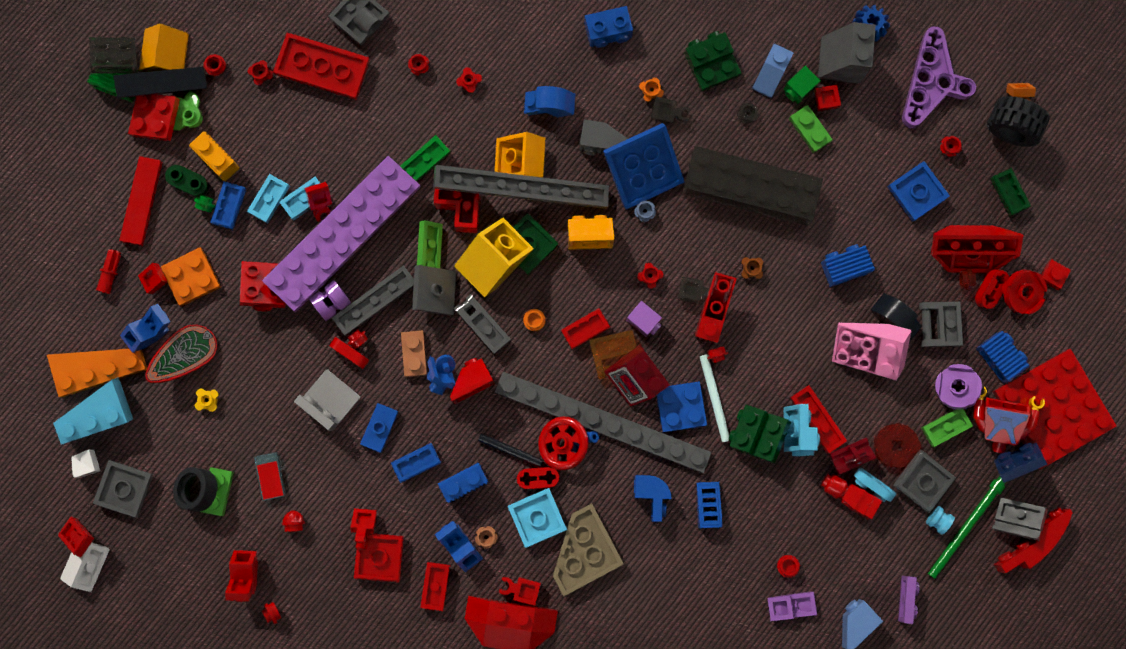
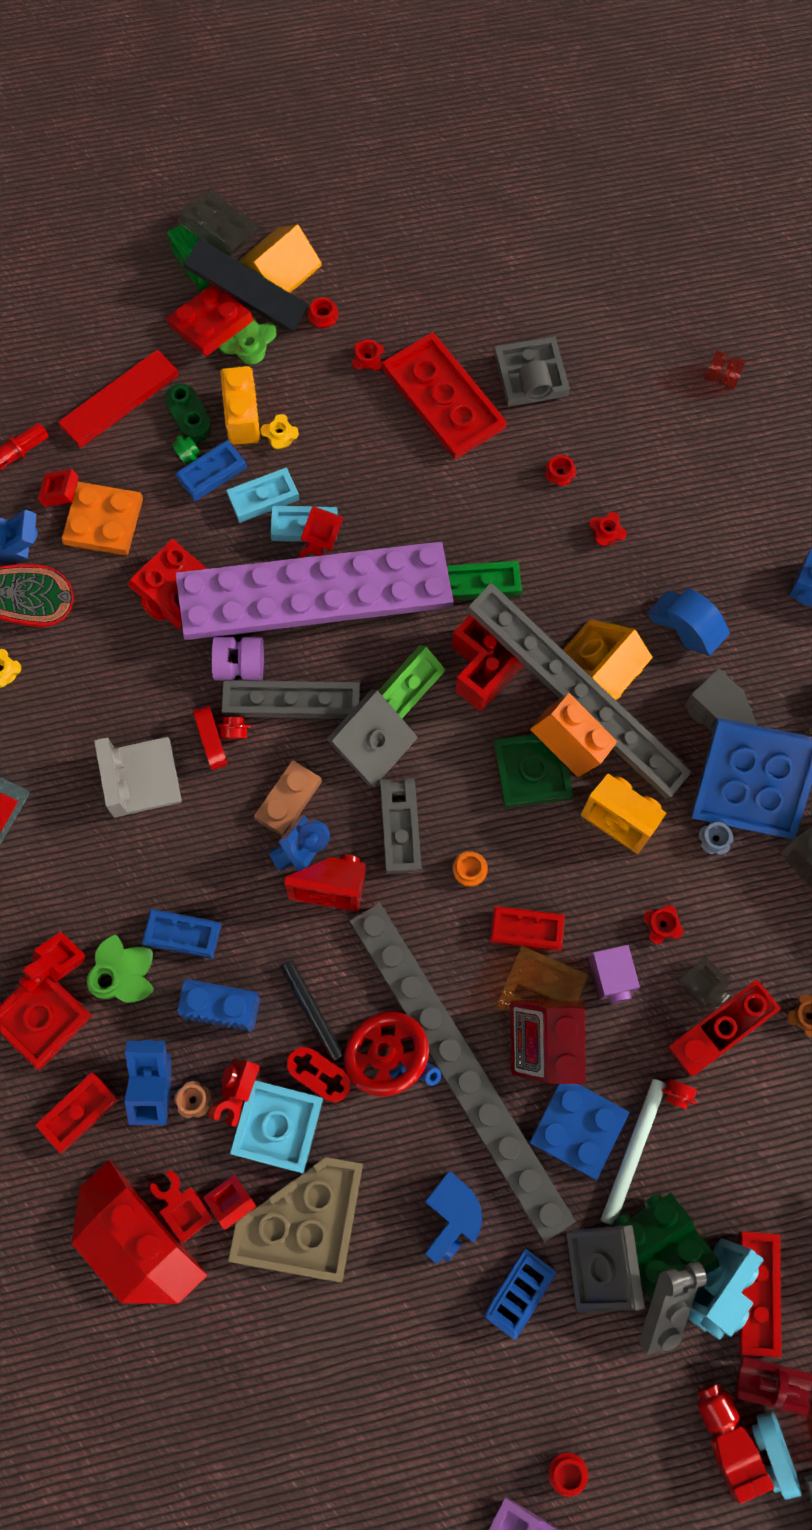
camera: 40 degrees right, 10 degrees down
blue plate [360,403,399,453] -> none
yellow slope [454,218,534,297] -> none
none -> bright green plate [87,935,154,1003]
none -> red plate [203,1174,256,1230]
none -> red plate [208,1058,260,1127]
none -> yellow plate [260,414,299,449]
none -> orange brick [530,693,617,777]
none -> dark grey plate [566,1225,644,1312]
none -> dark grey plate [639,1262,707,1355]

